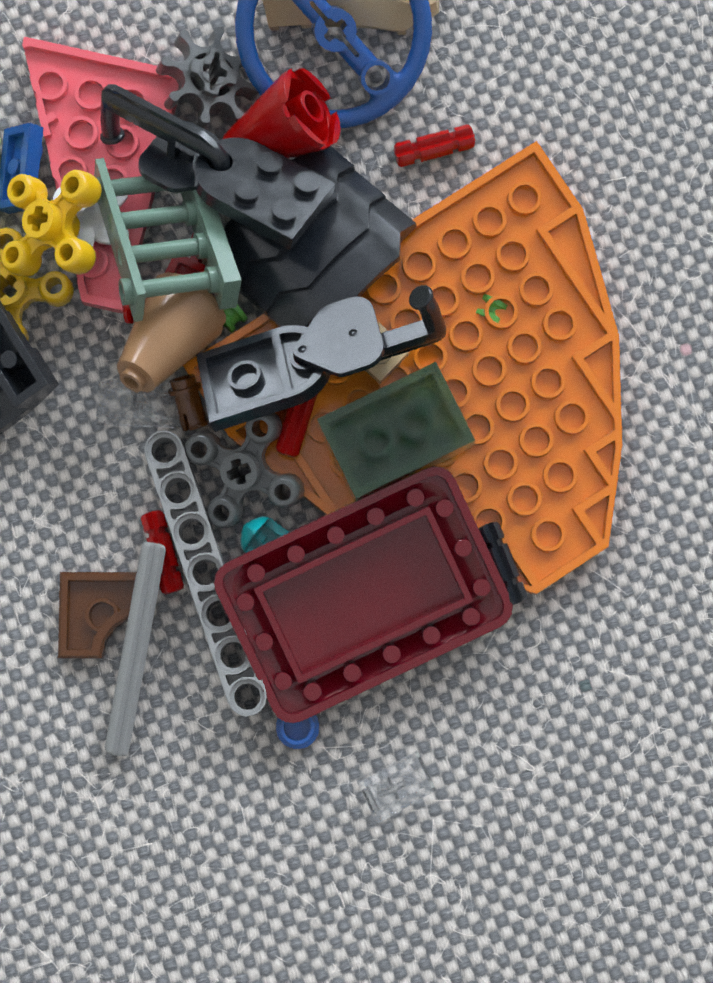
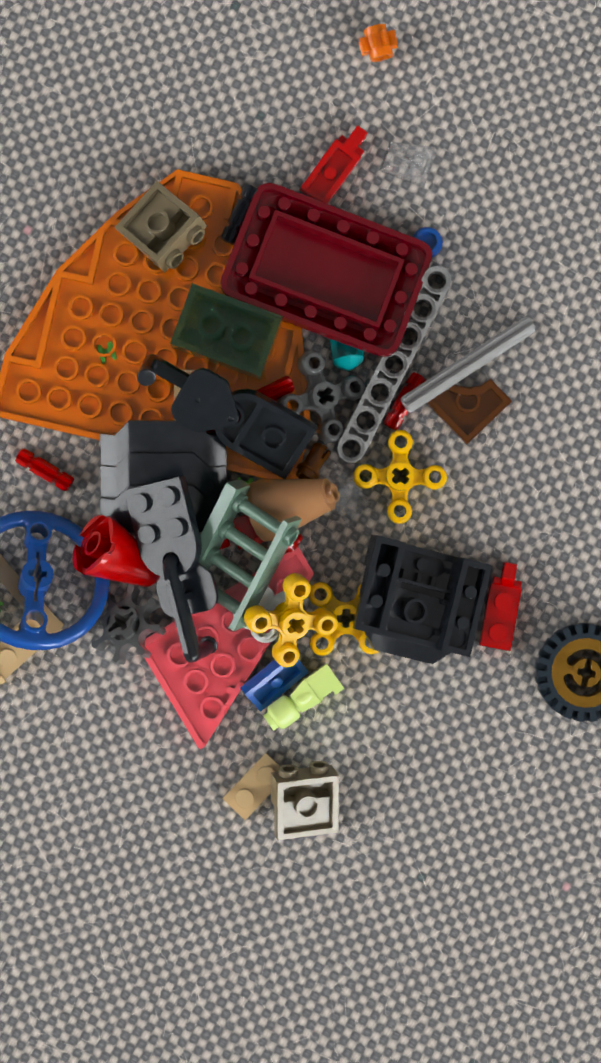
camera: 130 degrees left, 5 degrees up
none -> dark tan plate [115,181,207,272]
none -> red hinge [299,125,368,204]
none -> yellow gear [353,430,447,524]
none -> orange gear [359,24,398,62]

